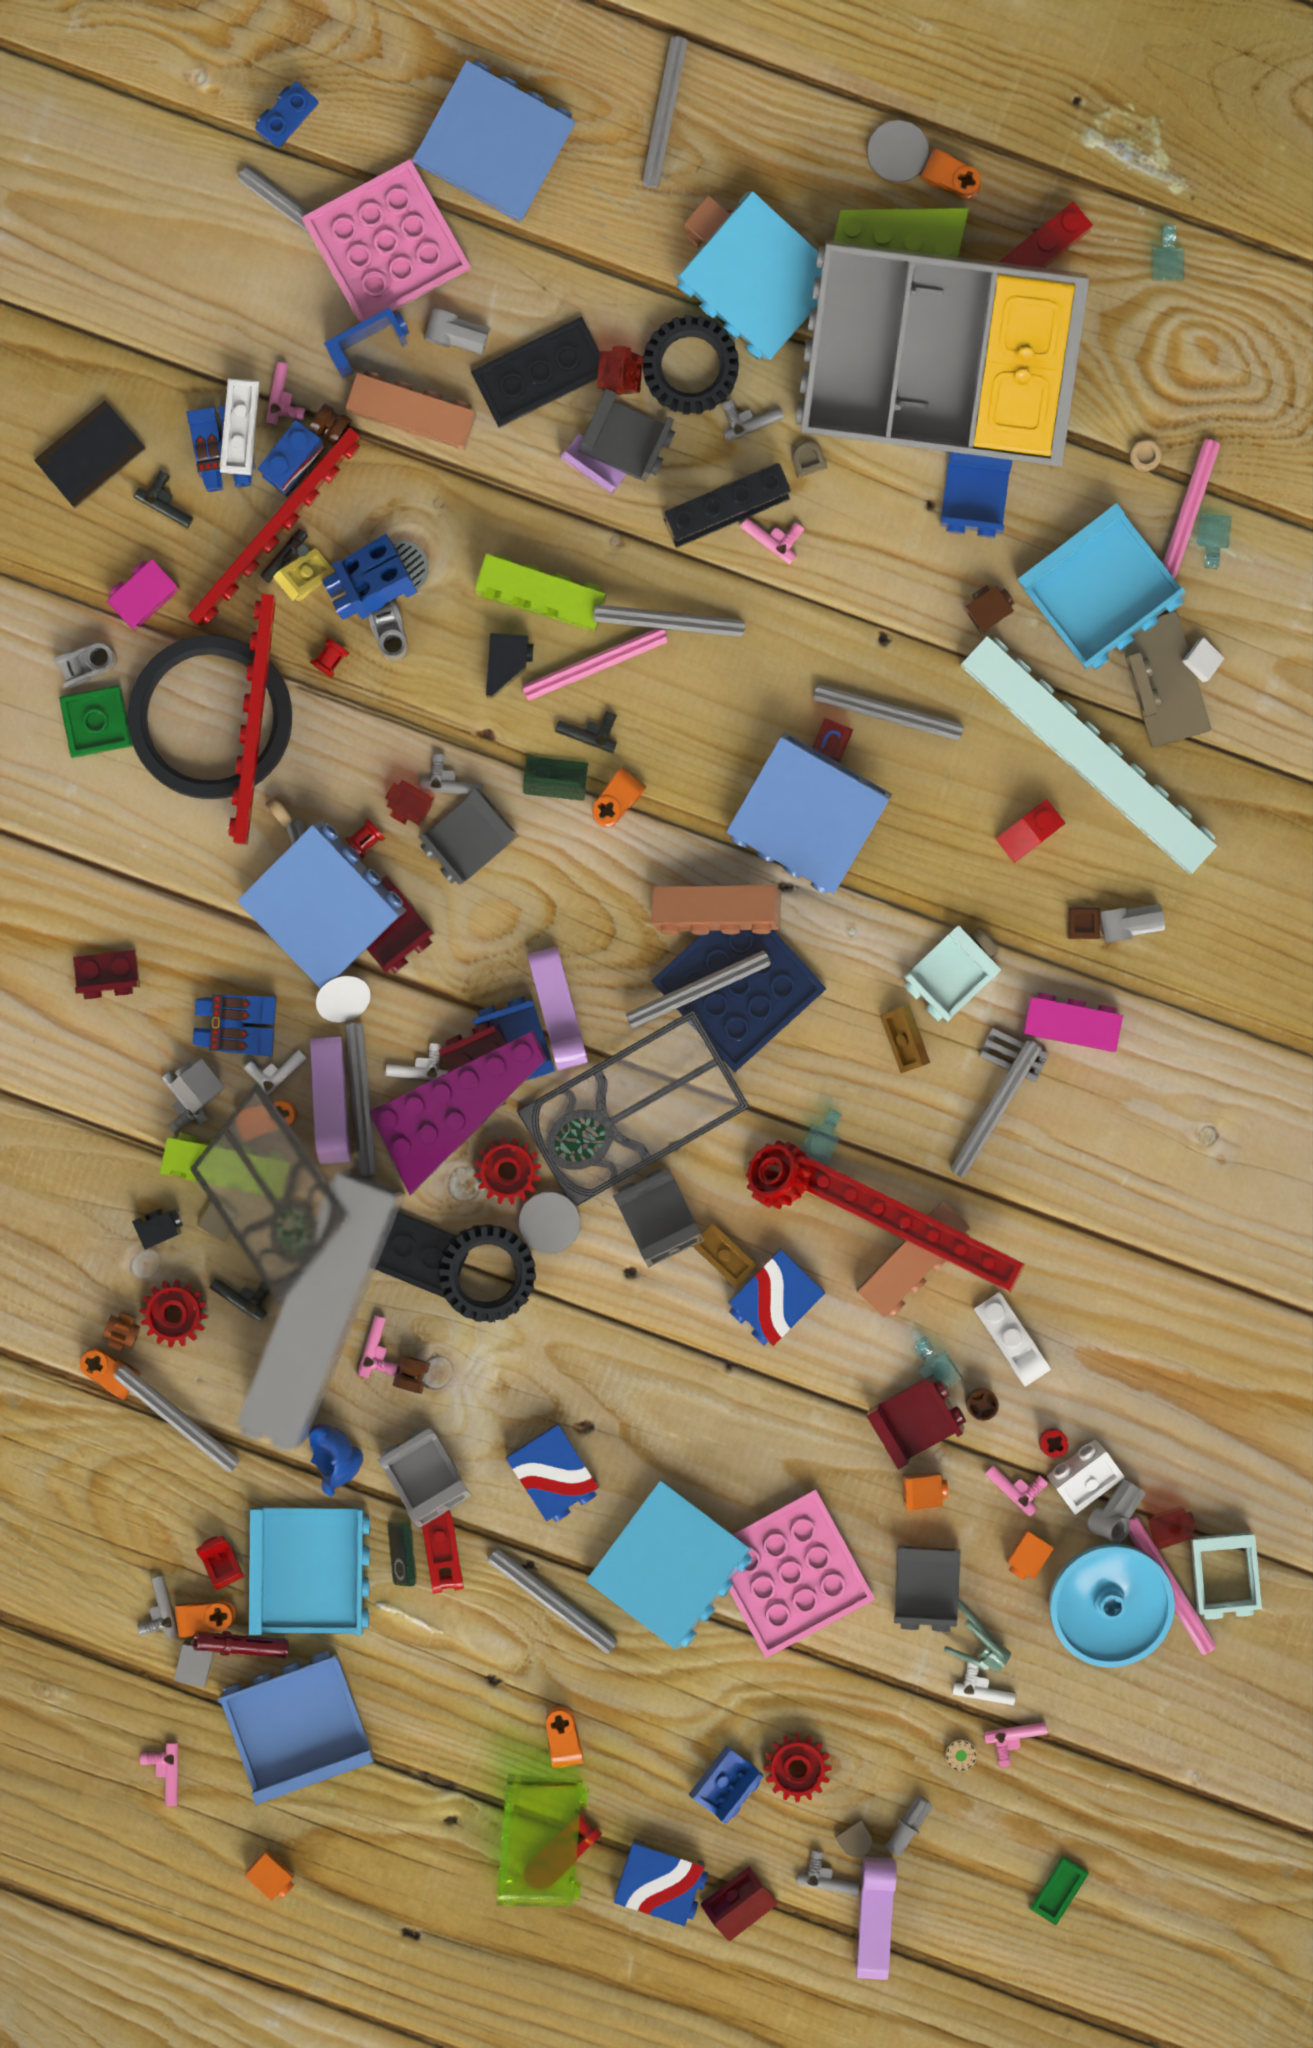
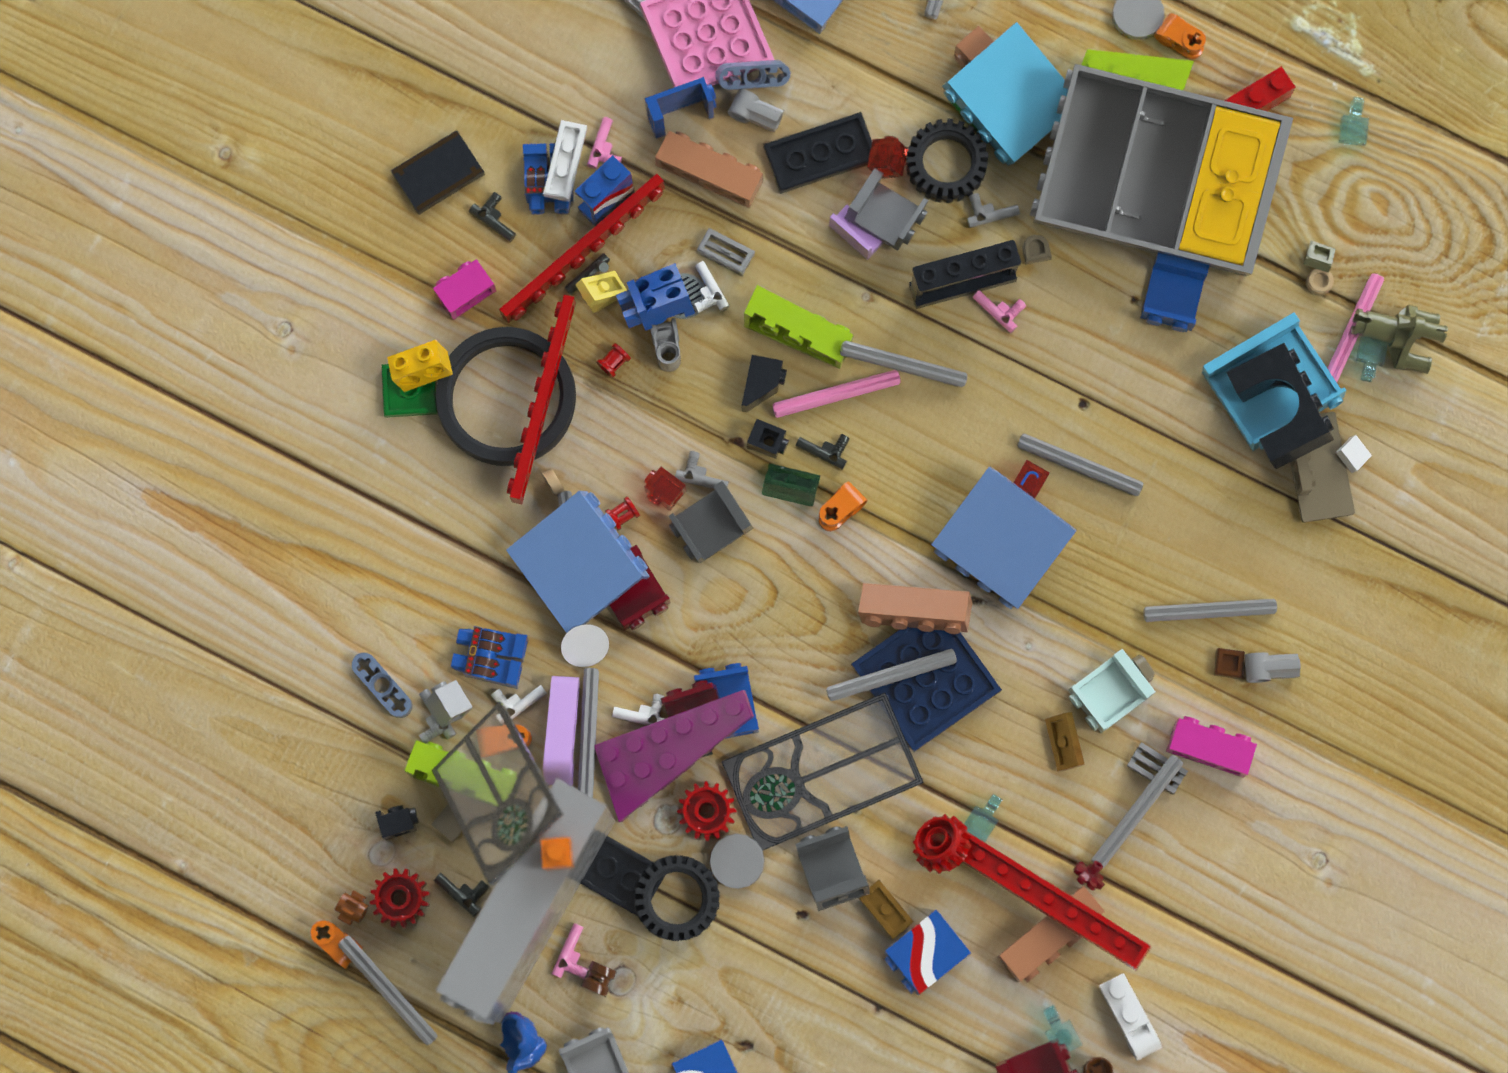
camera: 10 degrees right, 10 degrees down
light grey piece [54,643,117,689] -> none
dark red bracket [73,950,140,999] -> none
reddish brown wheel [309,403,352,445] -> none
lavender beam [527,946,588,1071] -> none
light aqua brick [960,636,1217,875] -> none
reddish brown brick [964,585,1015,635] -> none
red slope [995,799,1066,863] -> none
none -> sand blue beam [352,653,412,718]
none -> yellow brick [387,340,453,392]
none -> orange brick [541,837,574,871]
none -> white hose [693,261,729,313]
none -> light grey tile [697,228,755,276]
none -> sand blue beam [715,60,791,90]
none -> black brick [747,419,789,459]
none -> dark red plant [1074,861,1105,891]
none -> light grey axle [1143,599,1277,622]
none -> black arch [1226,343,1334,469]
none -> olive tile [1304,241,1336,273]
none -> olive wheel [1351,305,1448,374]

